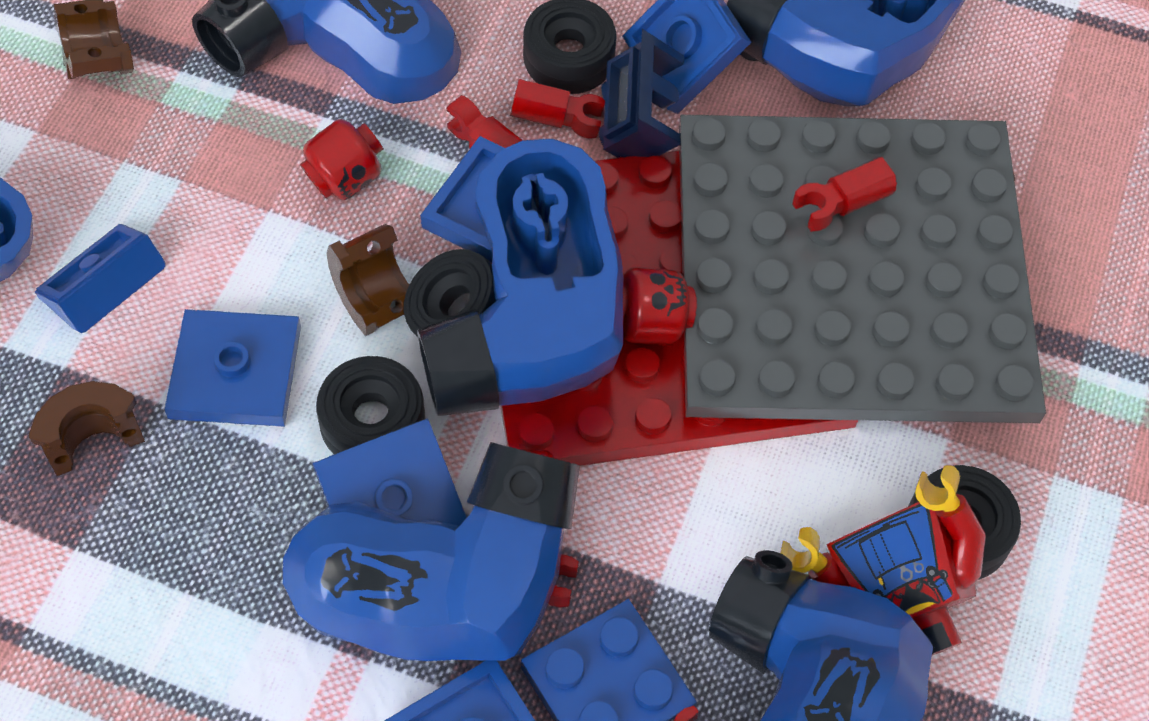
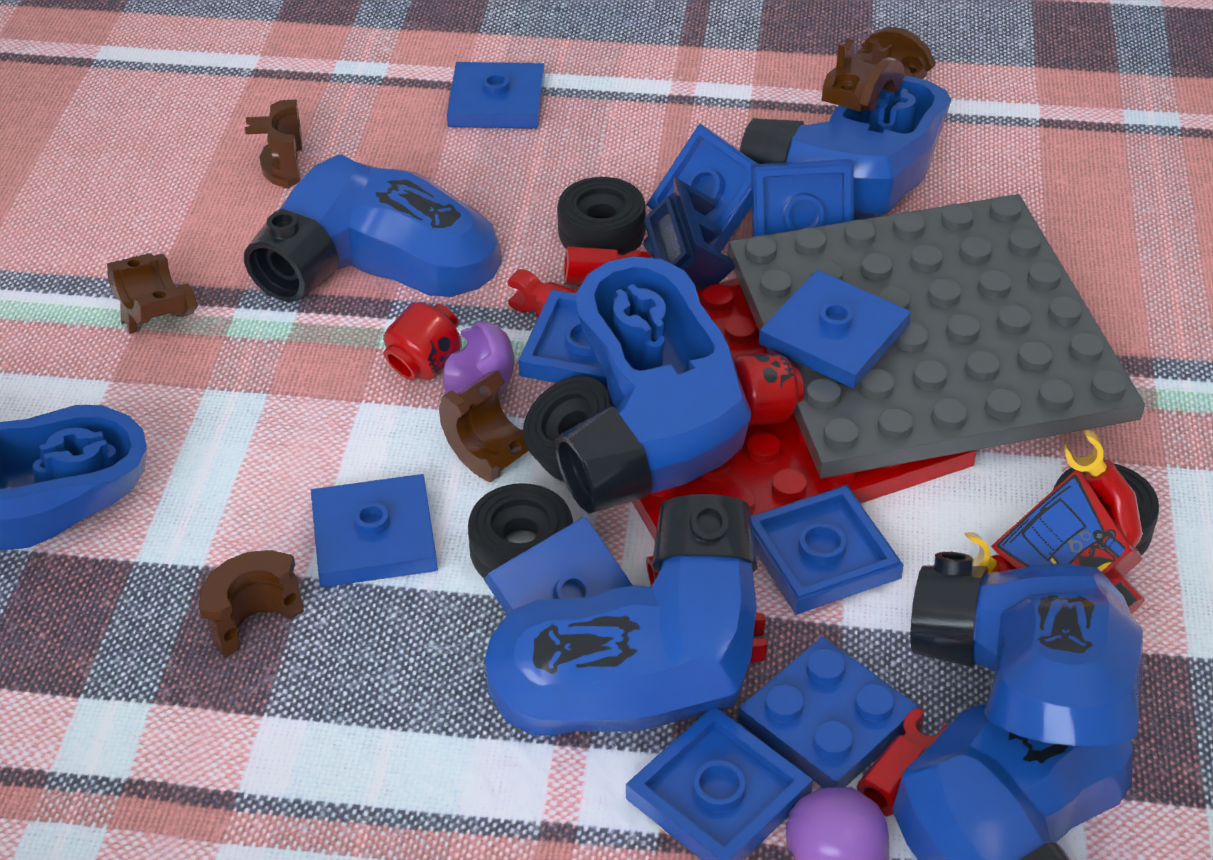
camera: 10 degrees left, 15 degrees down
blue slope [35,224,166,333] -> none
red bar [792,157,897,232] -> none
none -> medium lavender hair [443,321,515,397]
none -> blue plate [751,159,854,237]
none -> blue plate [751,485,904,615]
none -> blue plate [759,270,911,389]

